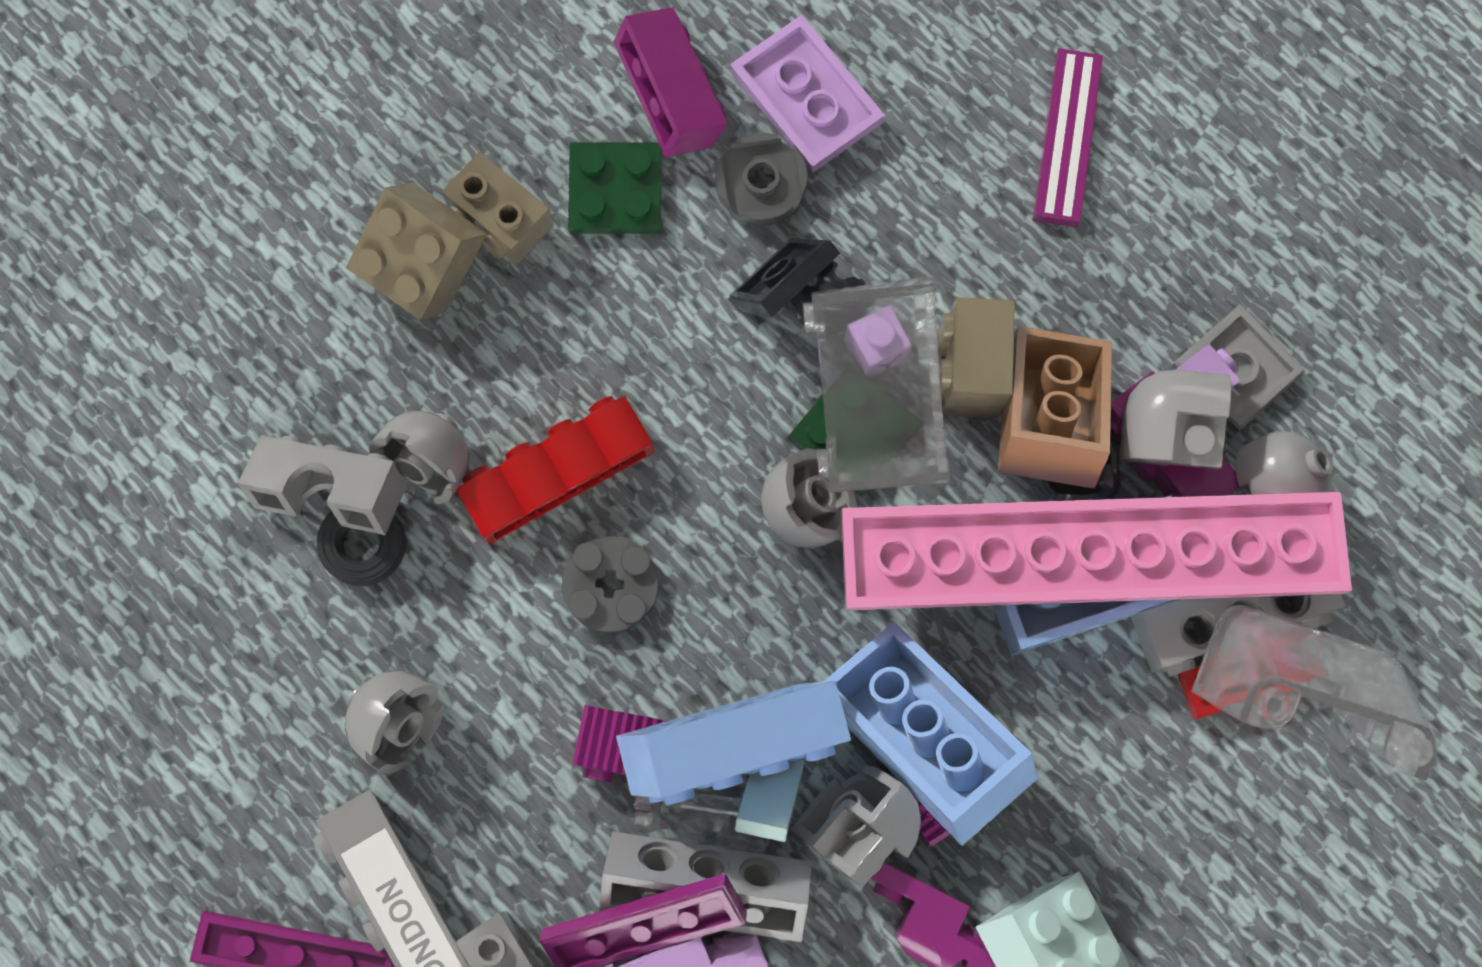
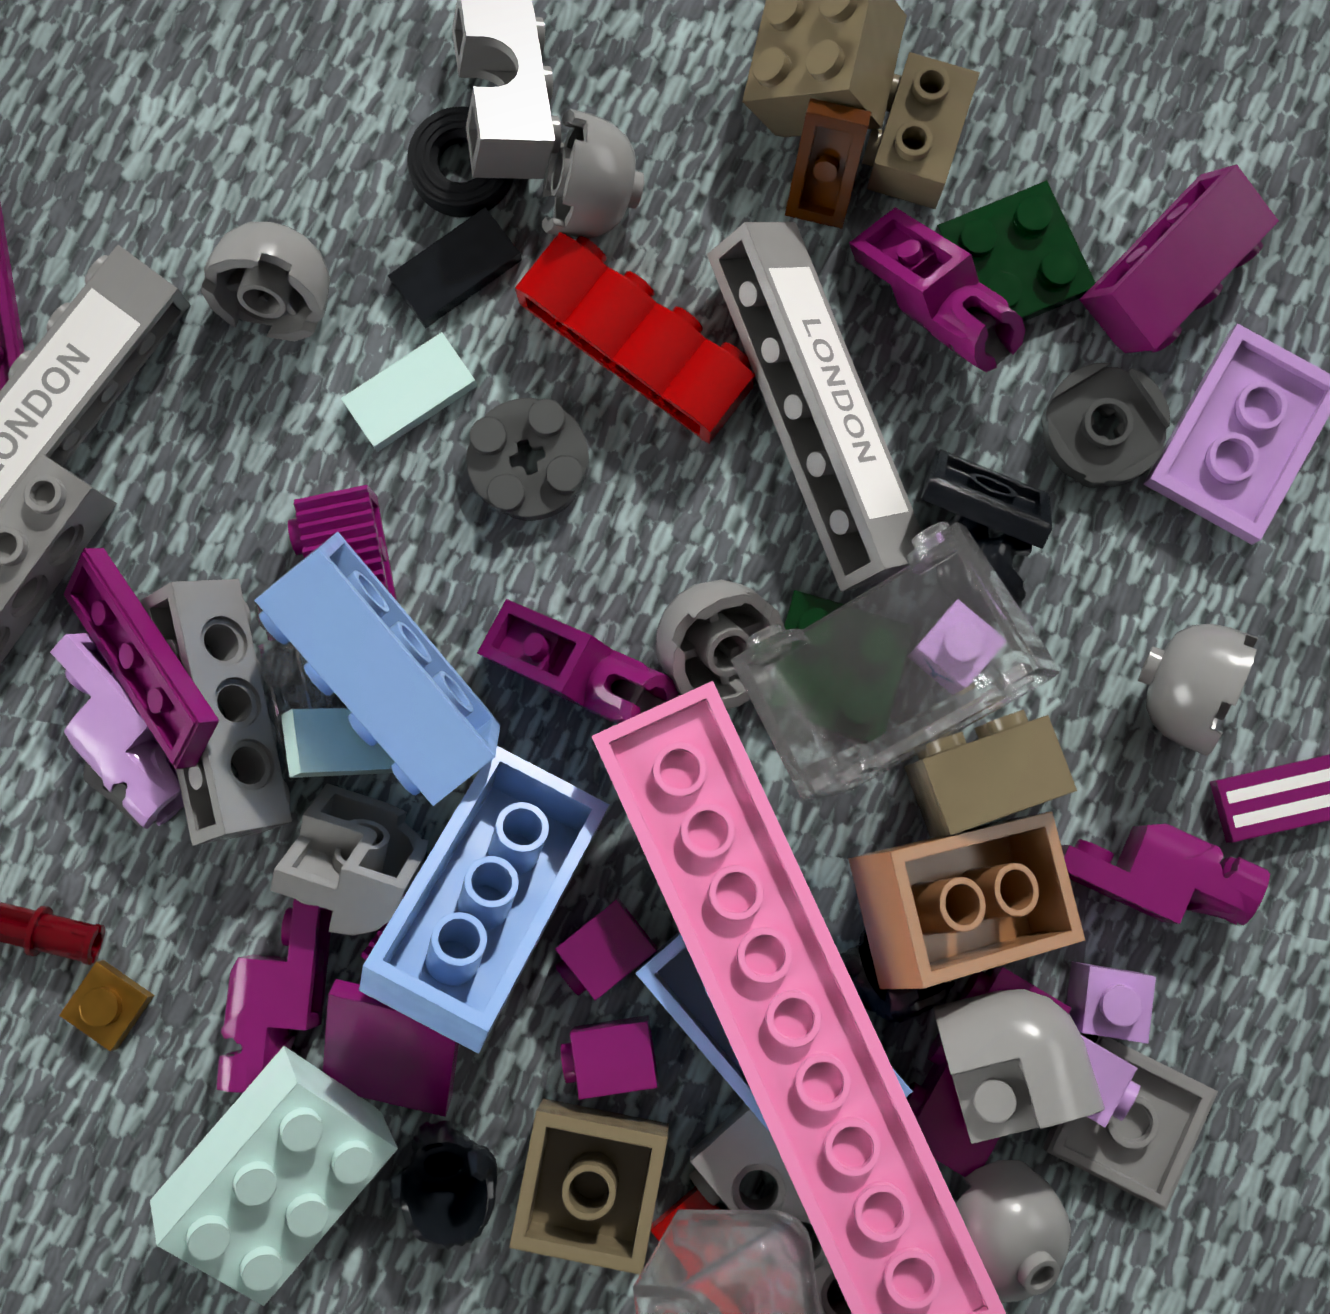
camera: 75 degrees right, 5 degrees up
none -> magenta tile [323,979,459,1117]
none -> light aqua tile [341,332,478,452]
none -> black tile [388,207,522,329]
none -> black hair [389,1120,497,1250]
none -> magenta plate [477,599,679,724]
none -> dark tan brick [509,1098,669,1275]
none -> magenta brick [555,898,657,1001]
none -> magenta brick [561,1015,658,1100]
none -> light grey brick [707,222,932,592]
none -> reddish brown plate [785,98,872,229]
none -> magenta plate [849,207,1026,372]
none -> magenta plate [1061,823,1270,926]
none -> lavender brick [1066,961,1156,1044]
none -> light grey cylinder [1138,623,1258,756]

